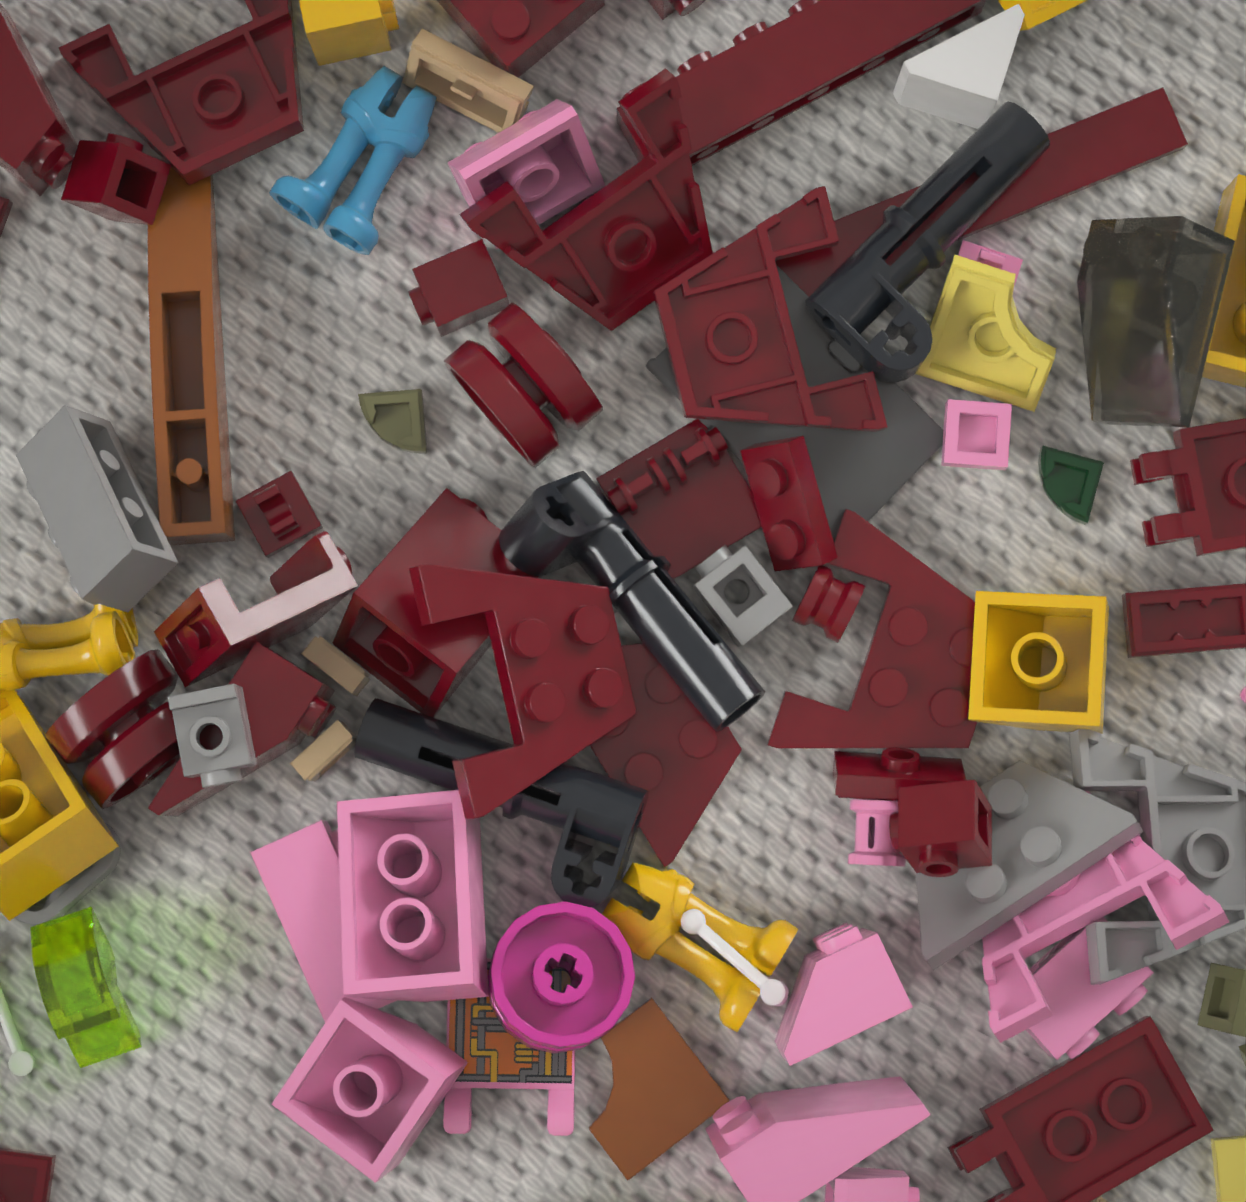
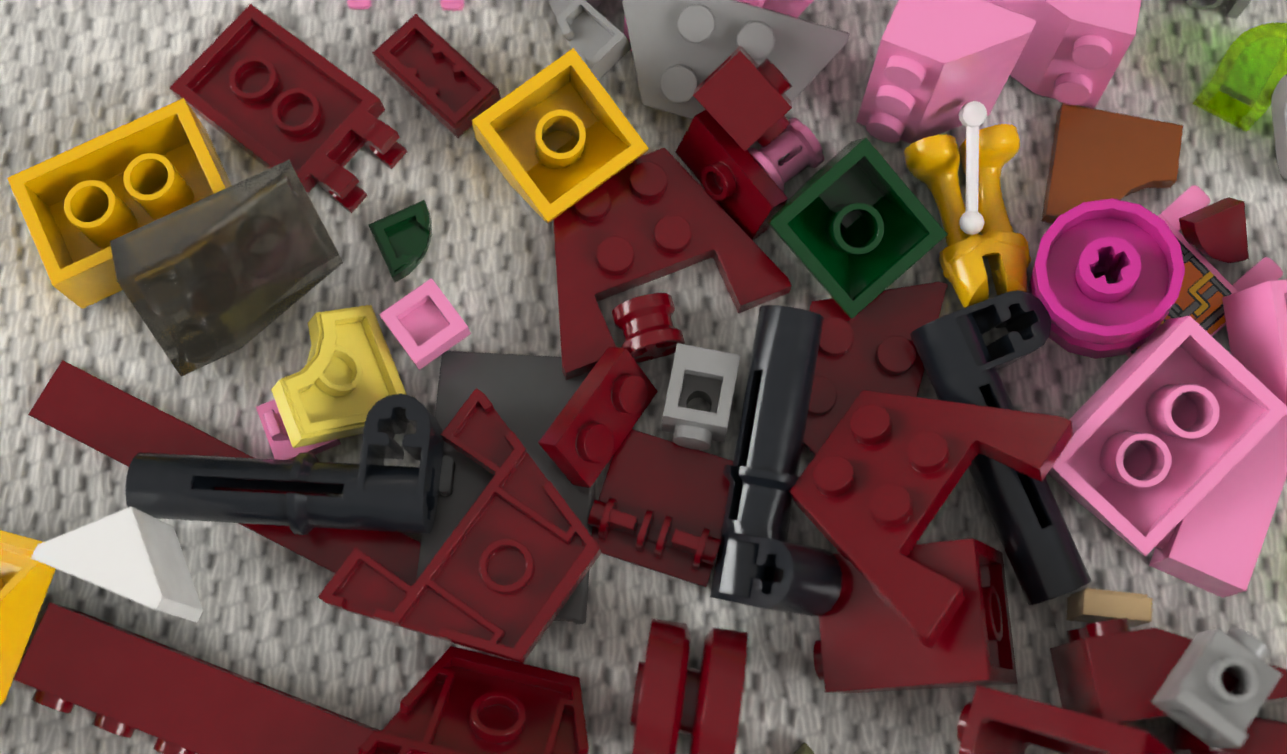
camera: 130 degrees left, 10 degrees down
tan tile [301,636,371,697] -> none
none -> dark green slope [768,138,948,319]
none -> dark red tile [1179,197,1249,263]

